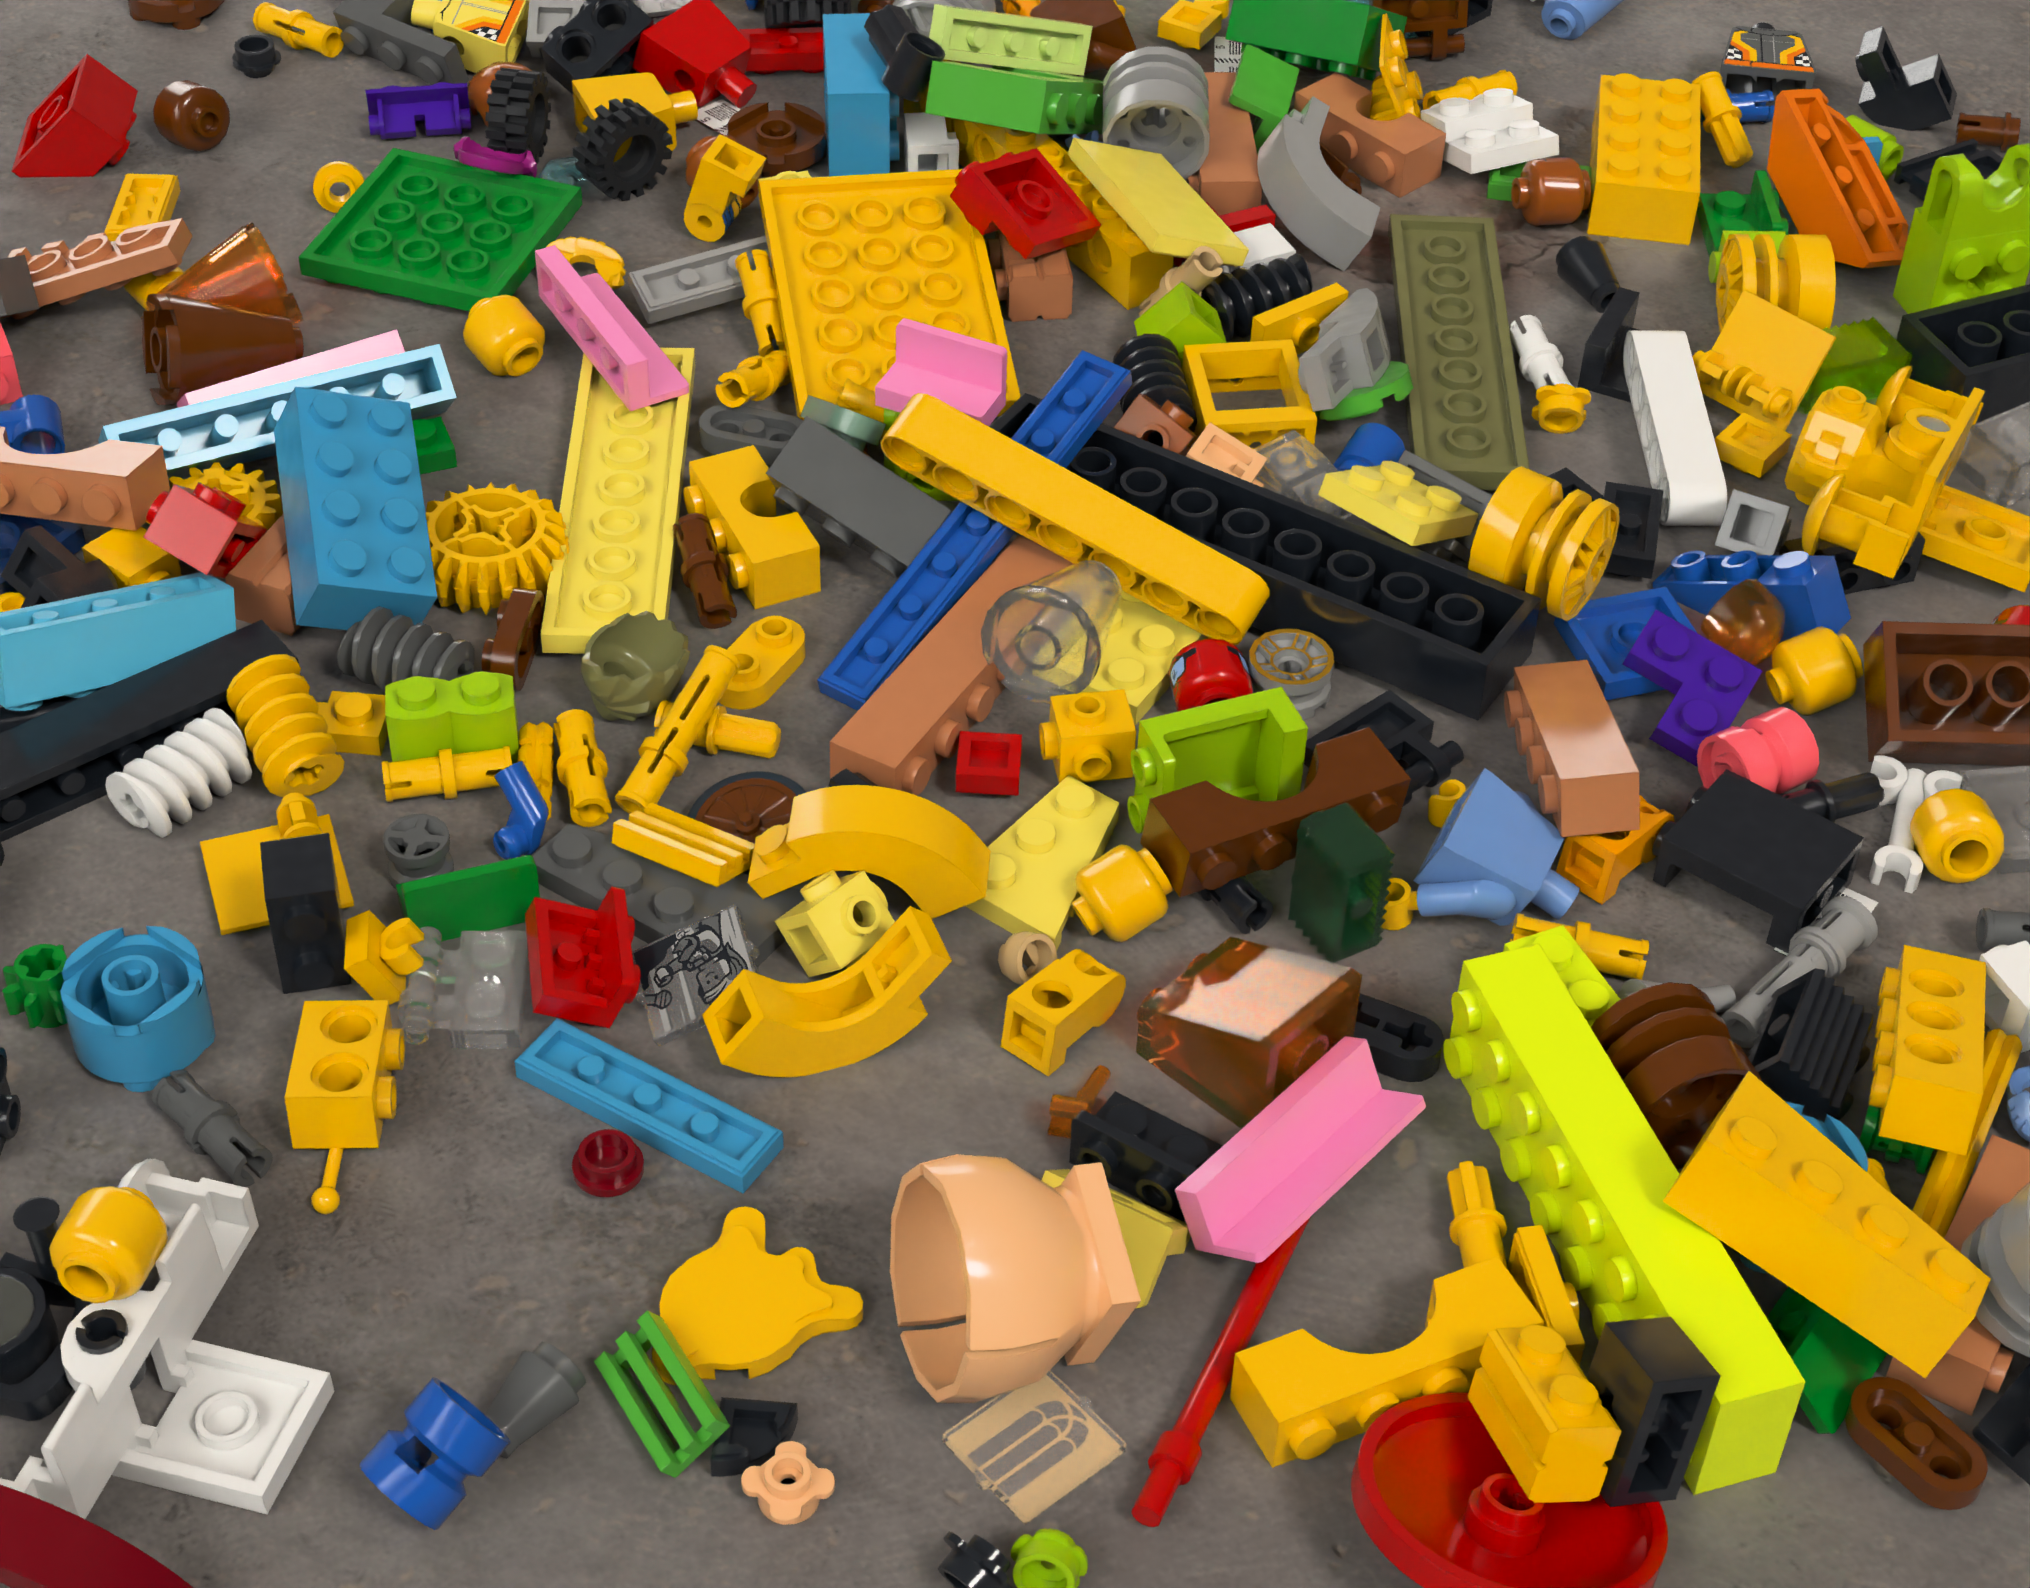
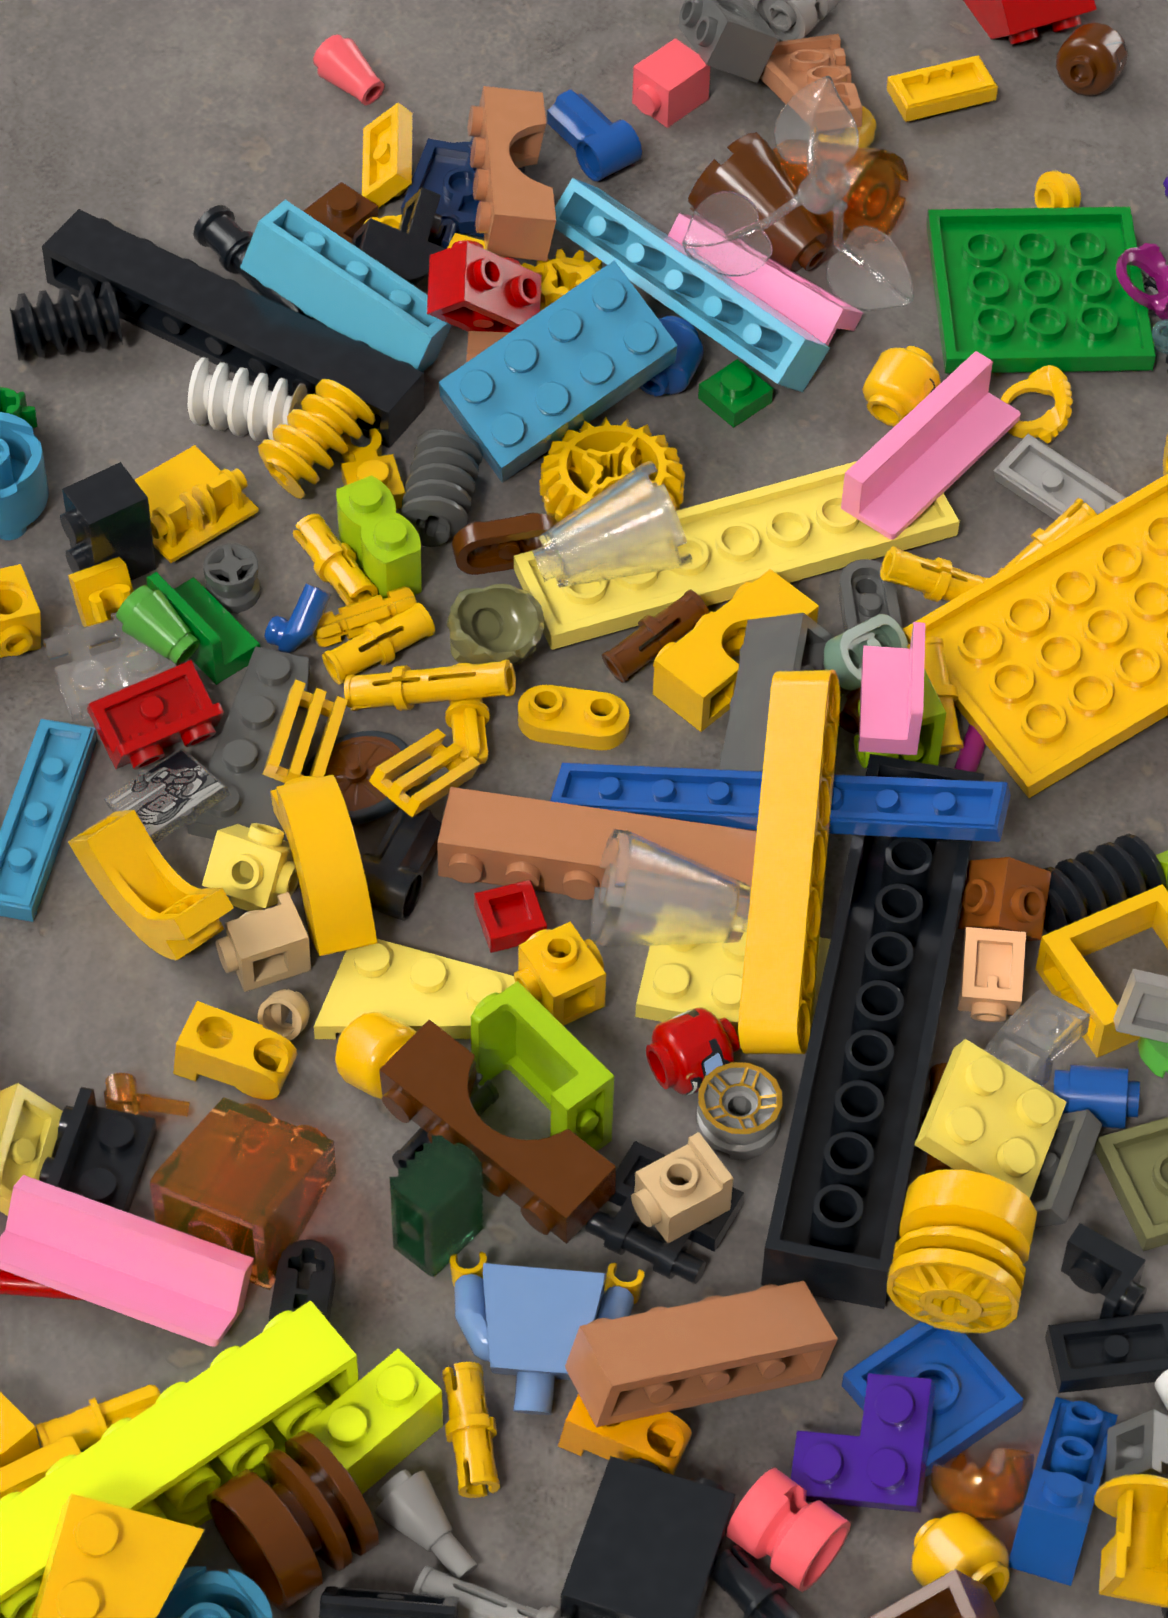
camera: 70 degrees right, 10 degrees up
none -> bright green cone [116,585,200,666]
none -> tan brick [216,892,311,992]
none -> yellow tile [369,728,480,817]
none -> clear cone [532,461,693,588]
none -> tan brick [631,1132,733,1243]
none -> clear plant [682,76,914,311]

